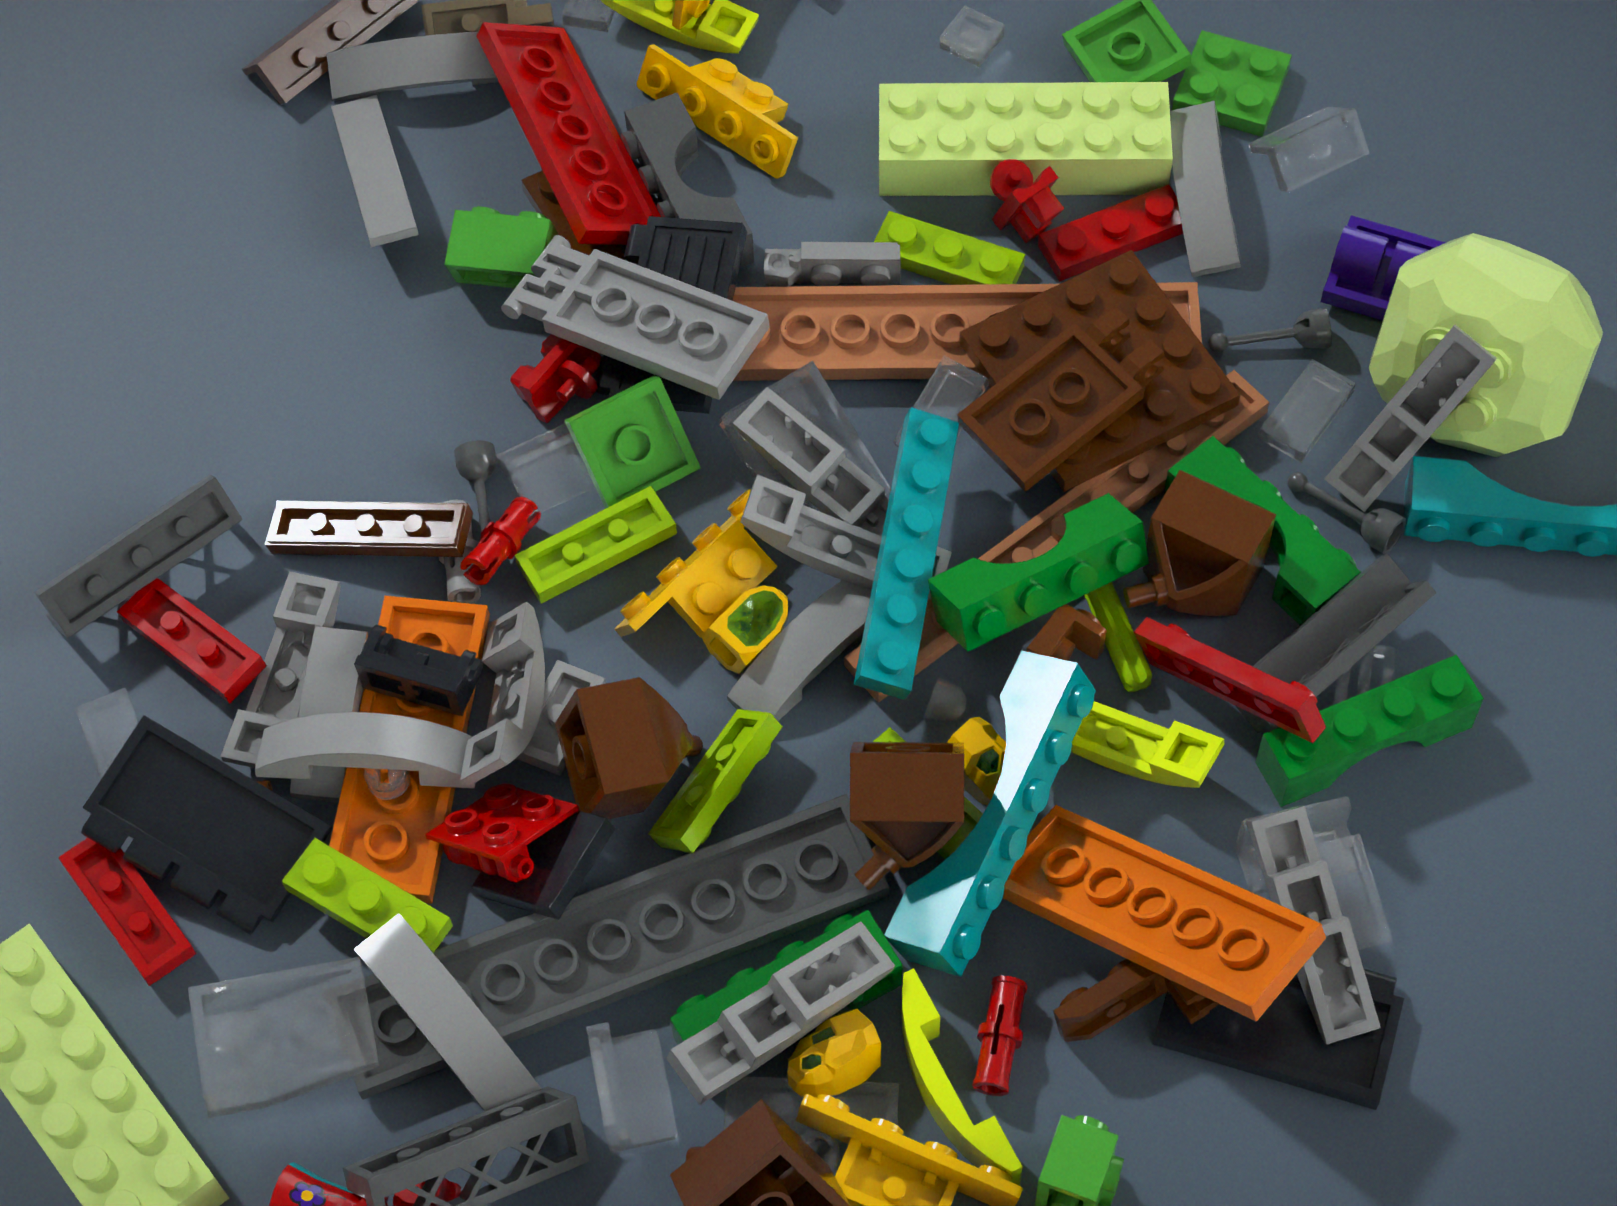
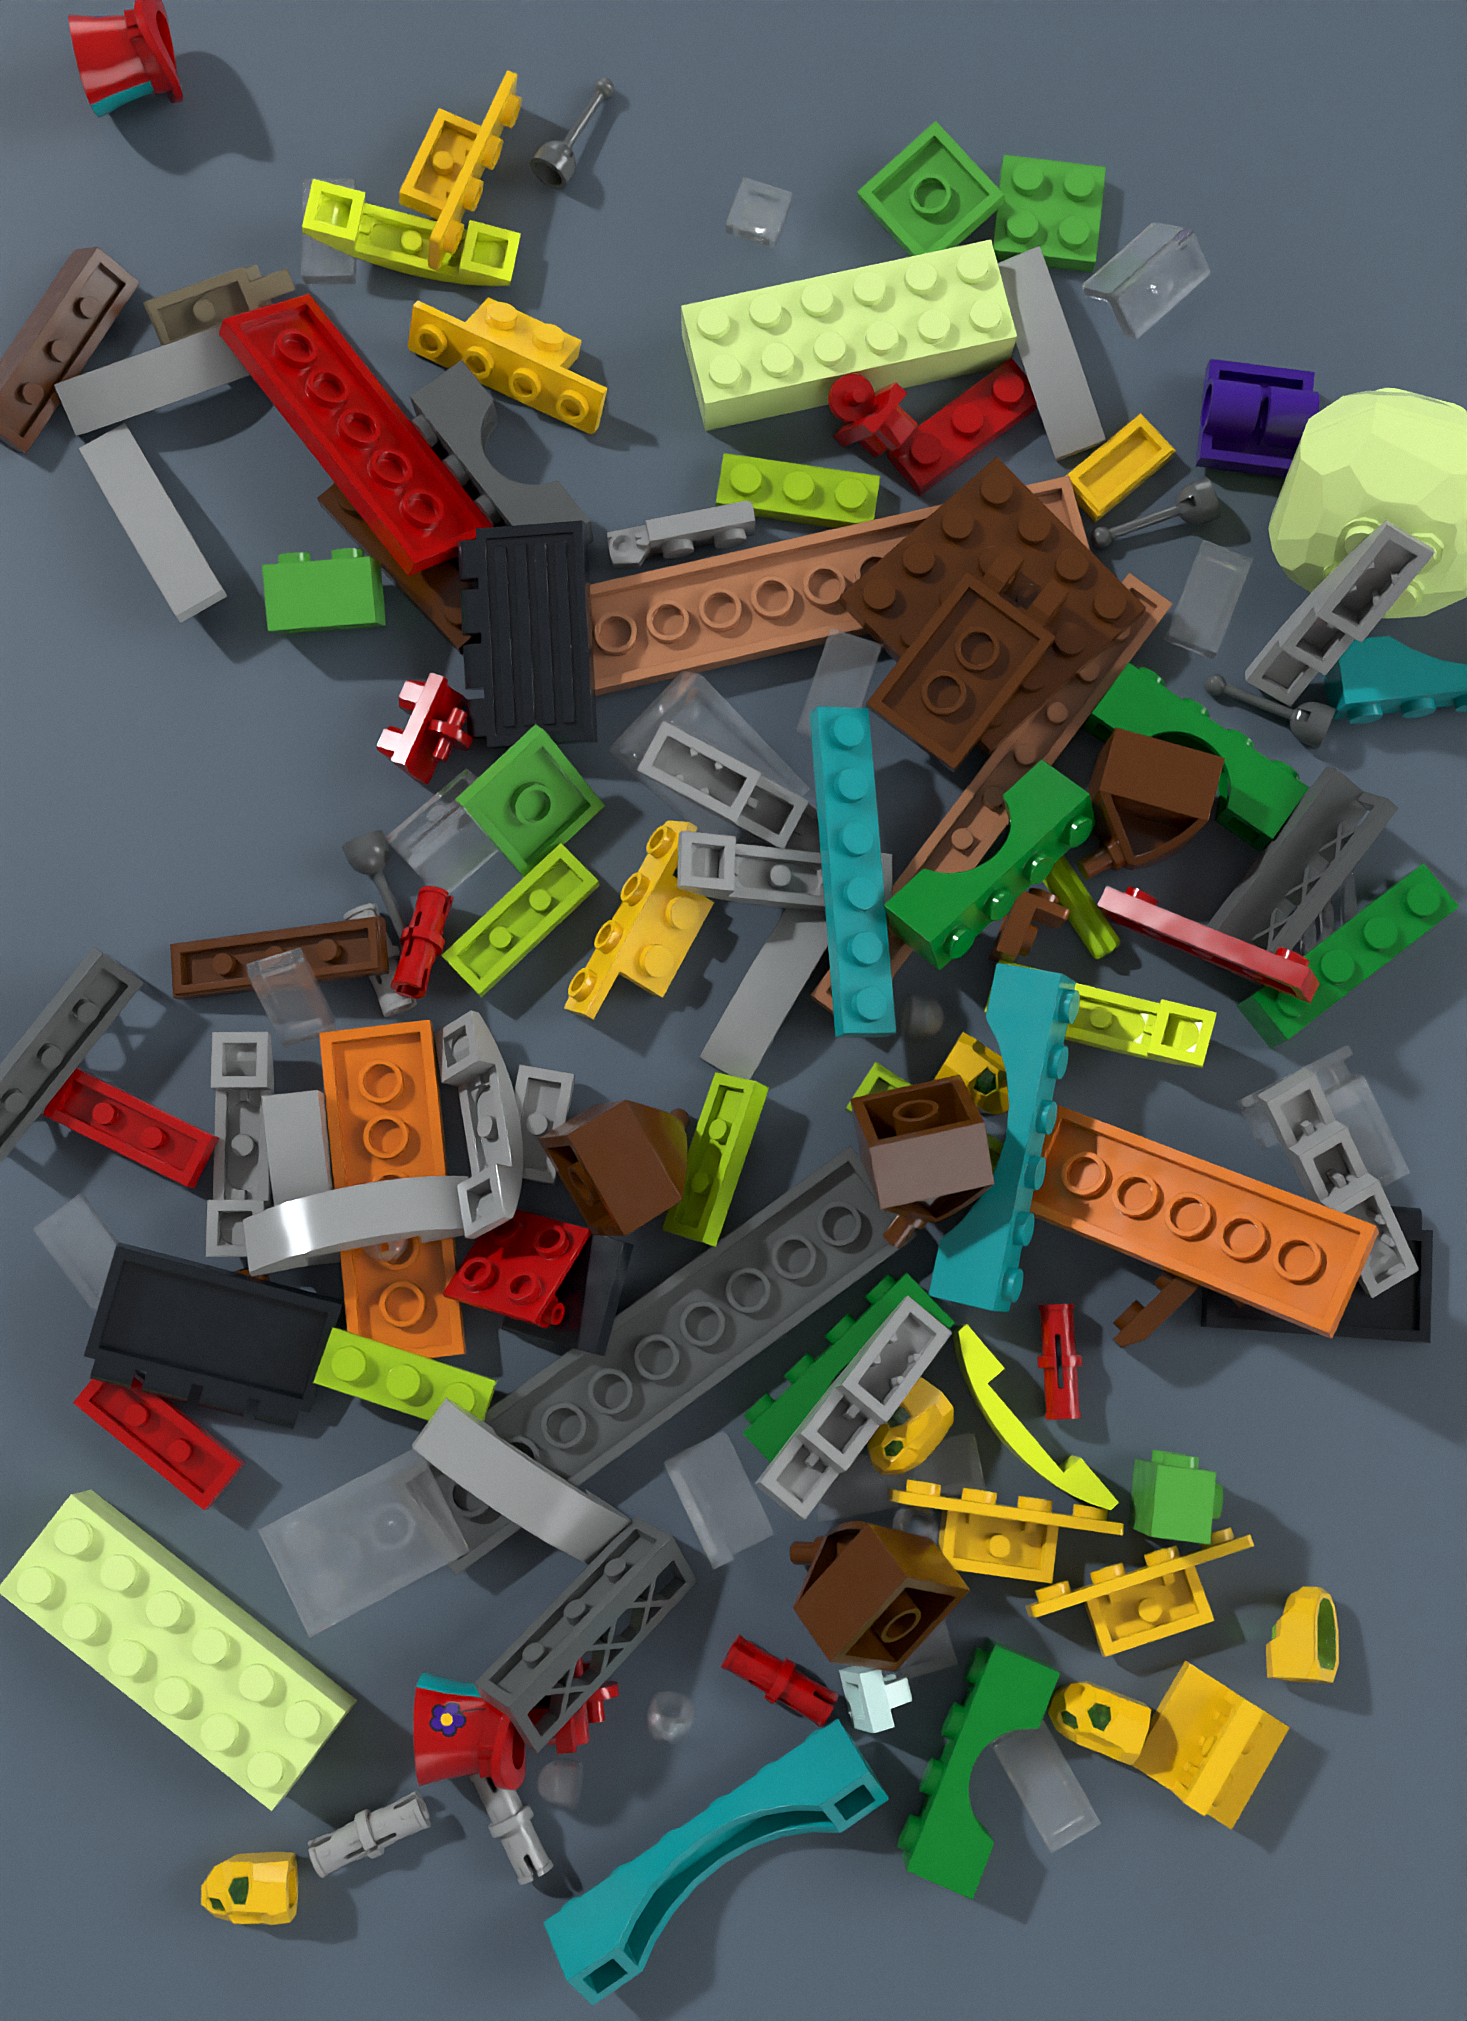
camera: 20 degrees left, 20 degrees up
black hinge [354,625,484,716] -> none
light grey hinge [501,235,770,400] -> none
rock [701,585,788,674] -> none
none -> clear tile [246,947,337,1048]
none -> yellow tile [1066,413,1176,523]

